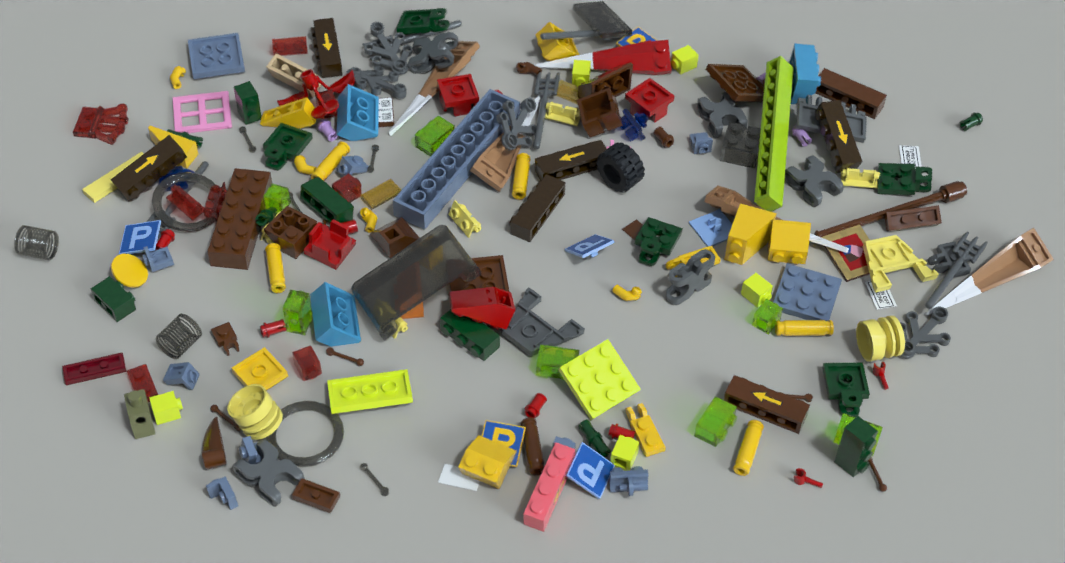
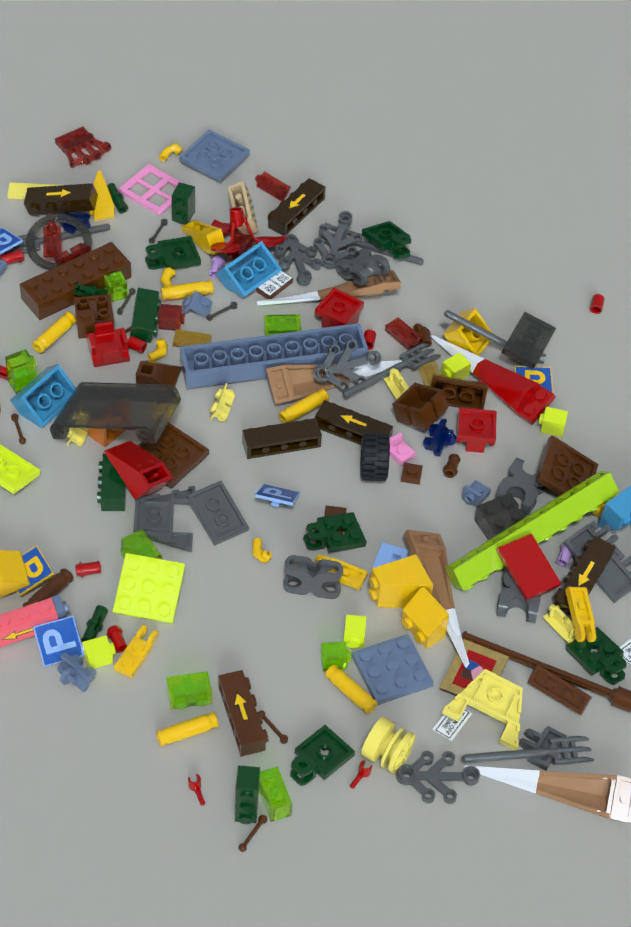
camera: 45 degrees right, 0 degrees up
none -> dark grey tile [187,480,249,546]
none -> clear red plate [385,317,423,350]
none -> reddish brown plate [401,462,423,485]
none -> red tile [496,533,561,601]
none -> yellow hinge [565,587,596,642]

